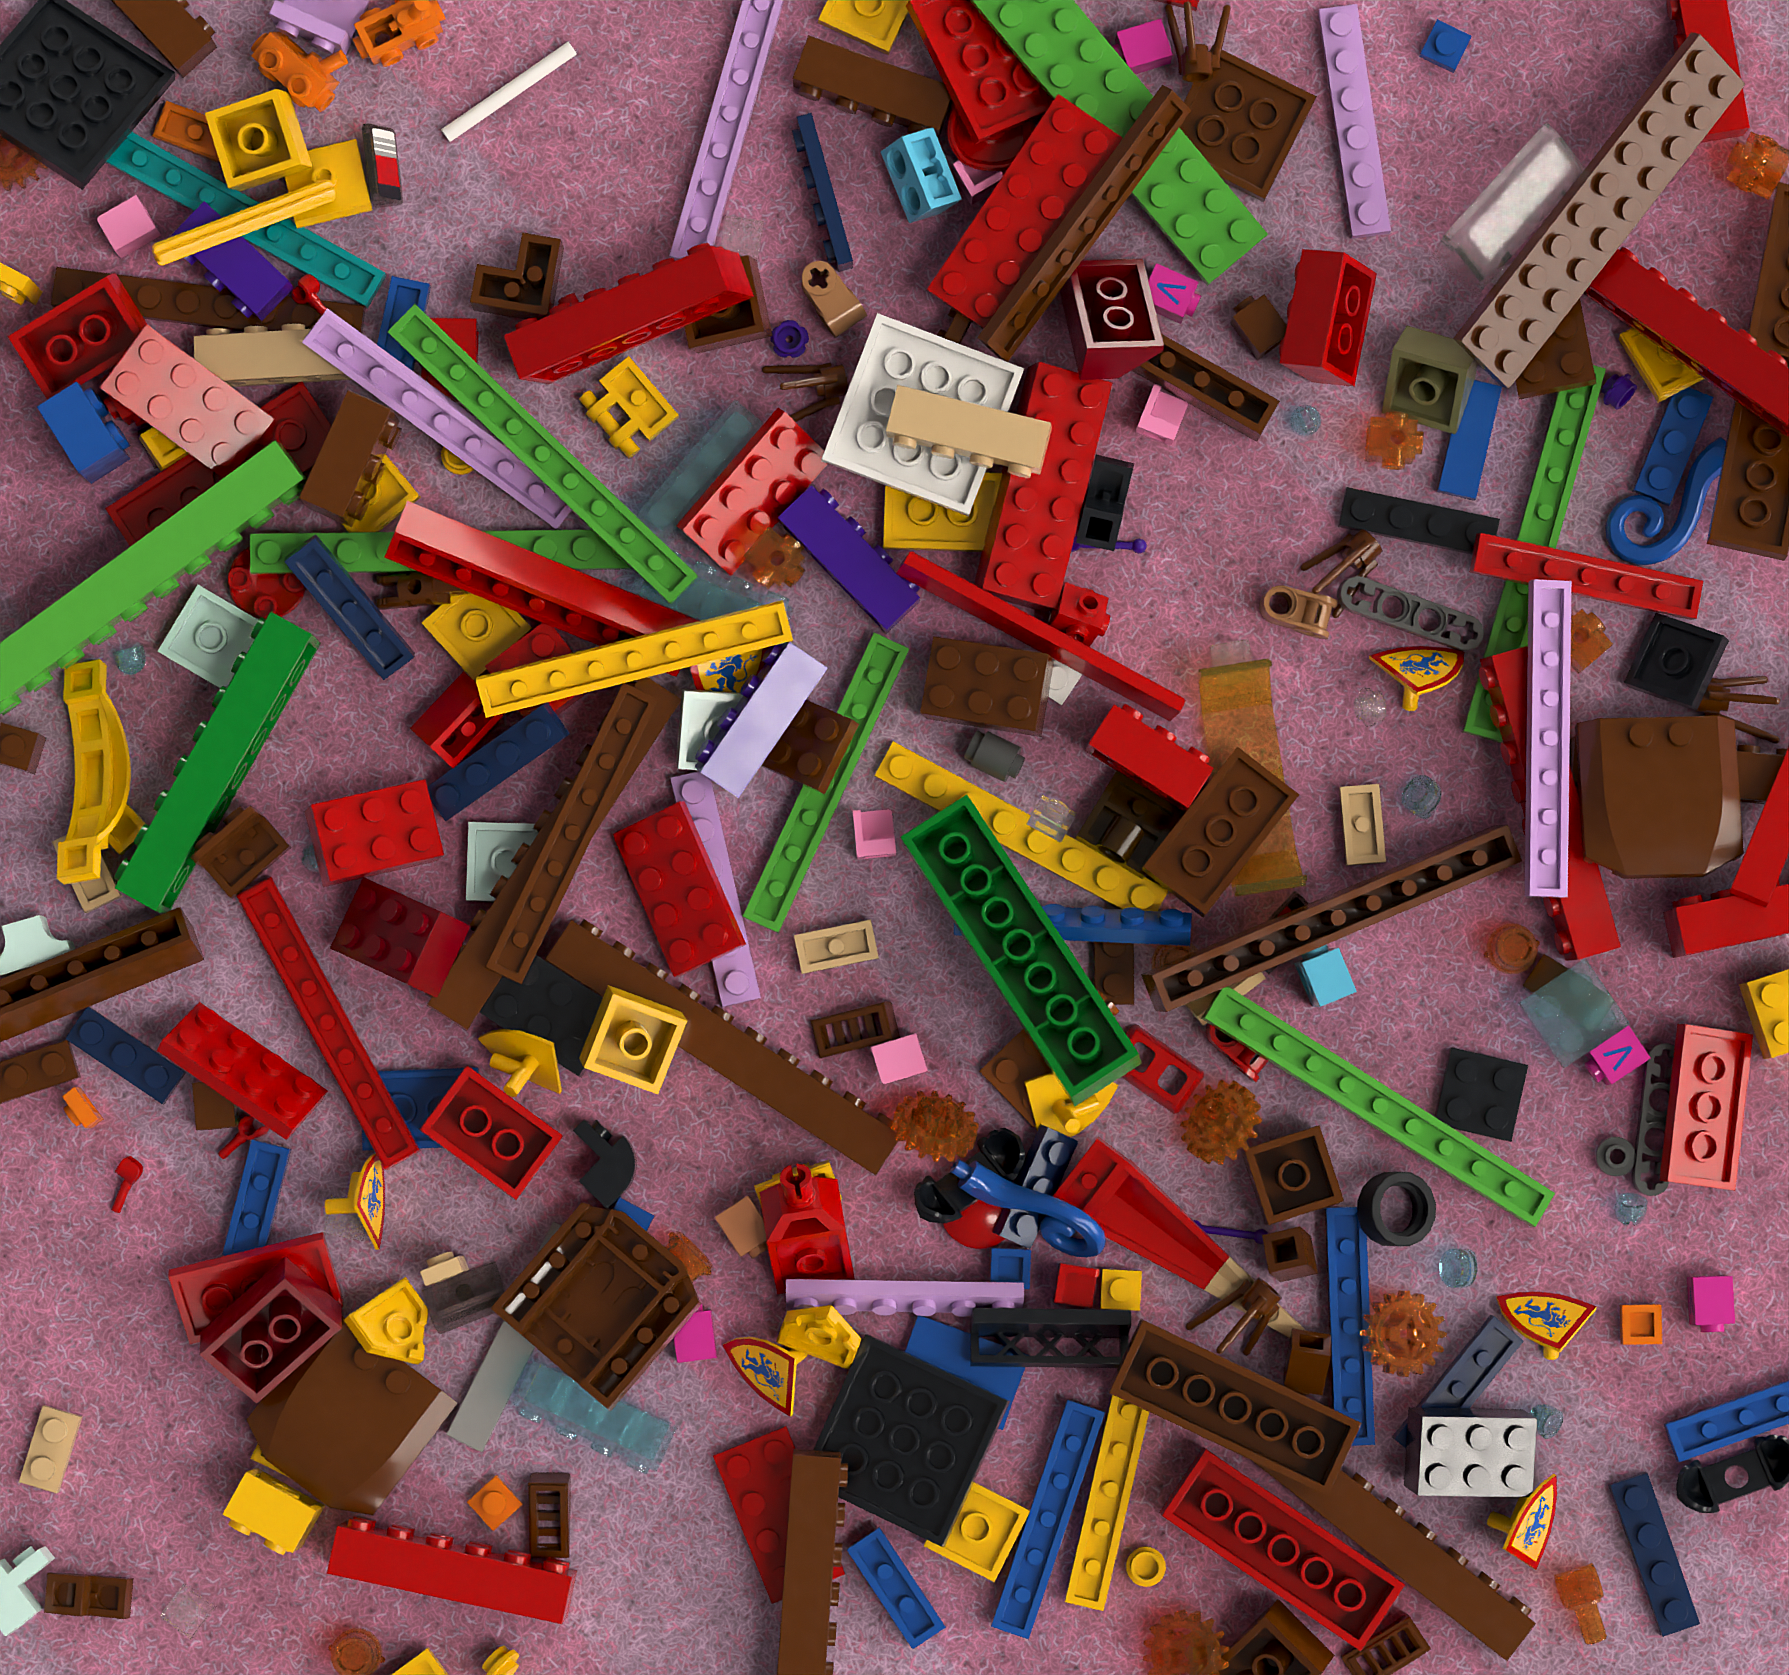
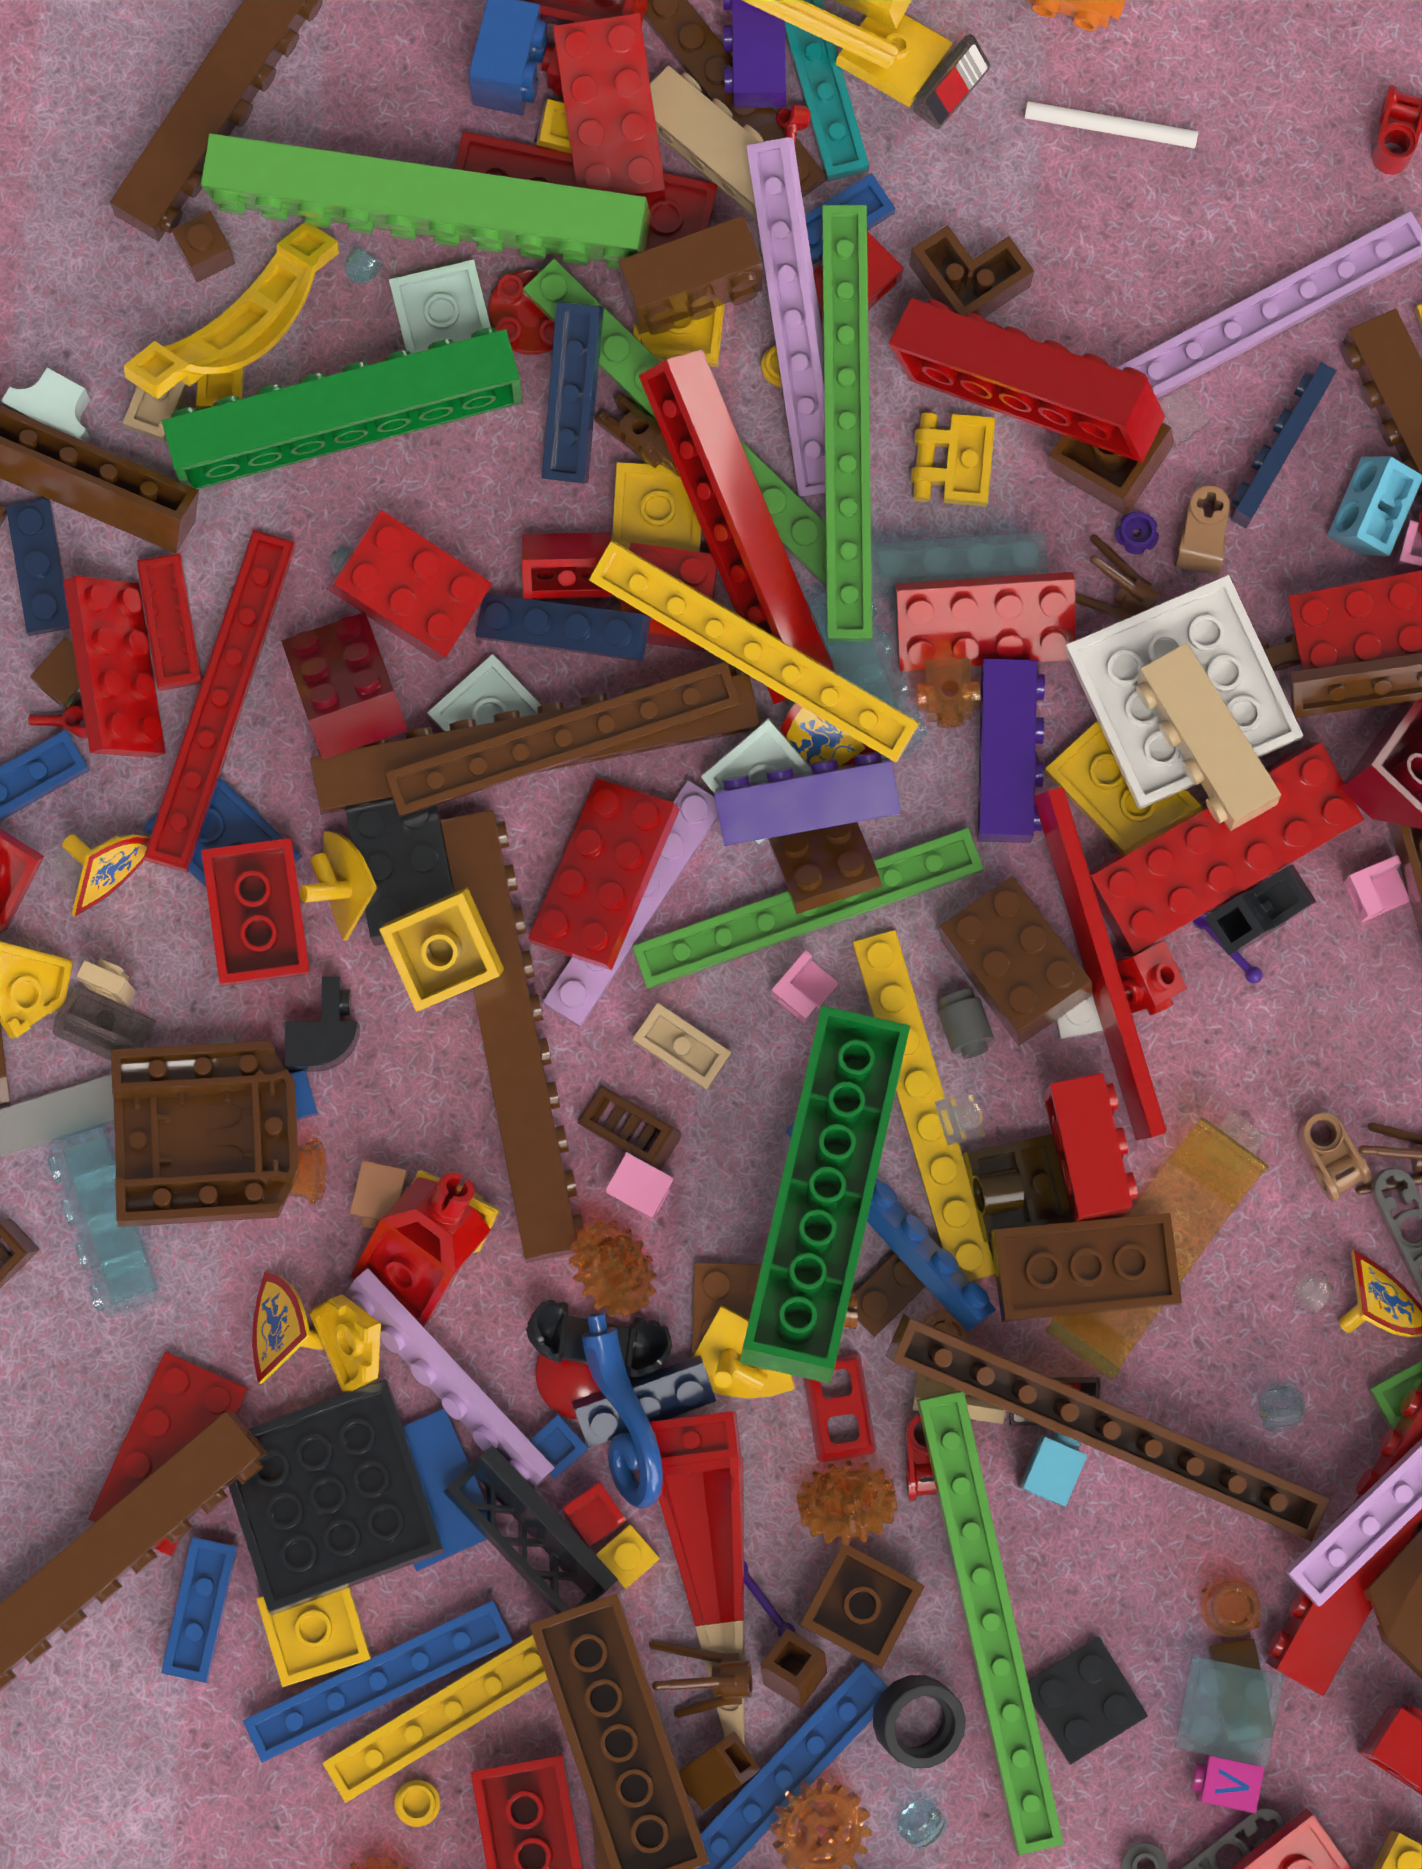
camera: 45 degrees right, 5 degrees down
reddish brown bracket [191,806,292,899] -> none
dark pink brick [674,1303,718,1363] -> none
tan plate [1339,784,1386,866] -> none
none -> red plate [136,553,202,691]

